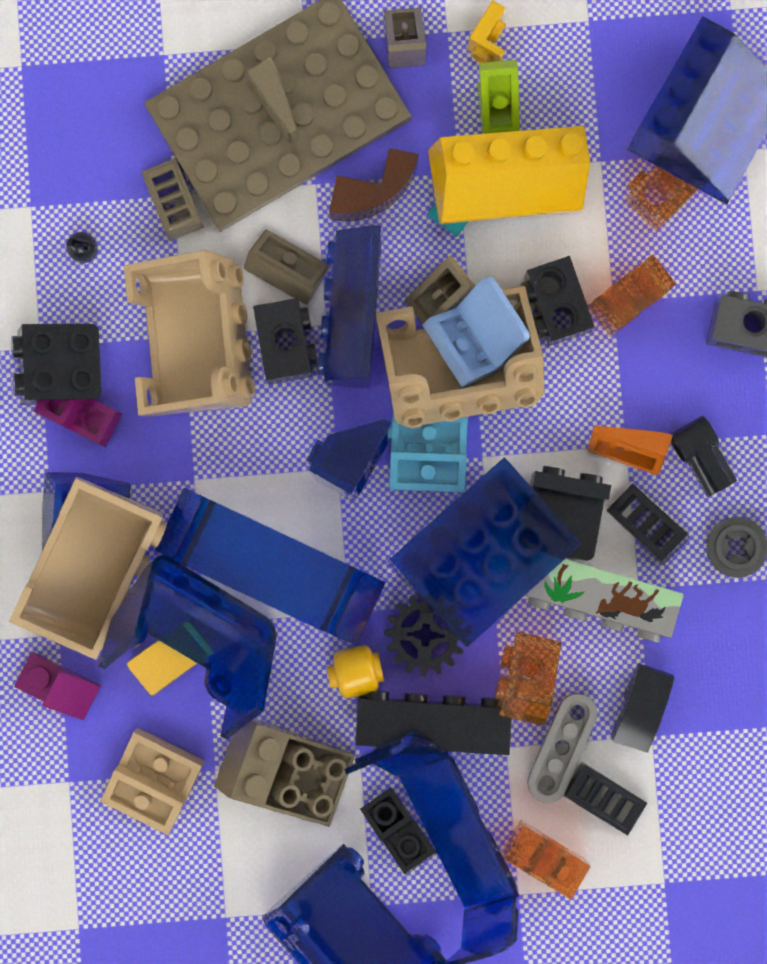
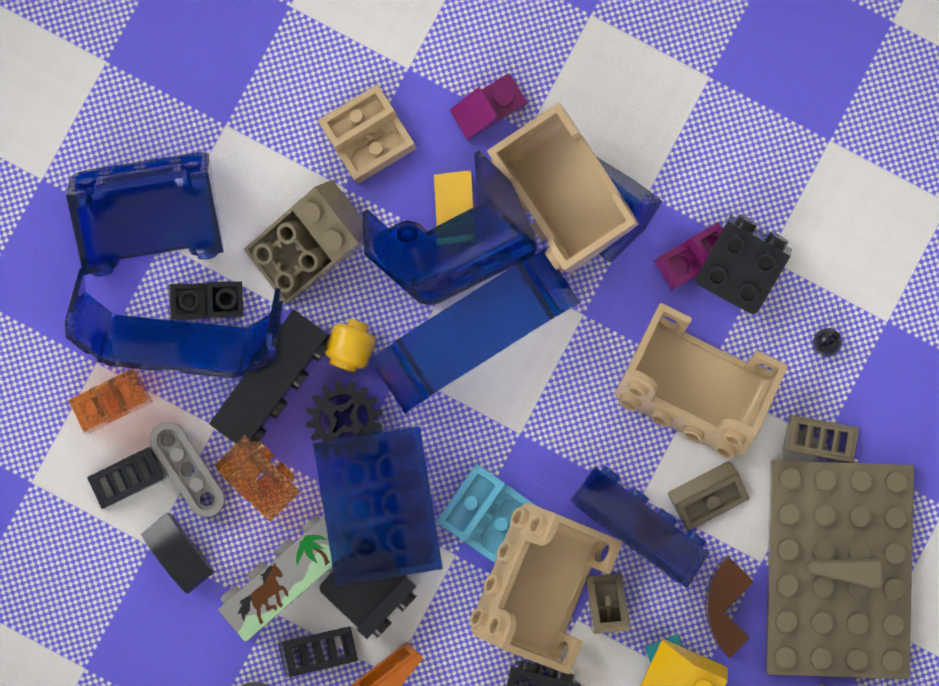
camera: 115 degrees right, 0 degrees up
black brick [253,298,318,385] -> none
clear blue slope [306,419,392,502] -> none
light blue bracket [422,276,529,388] -> none

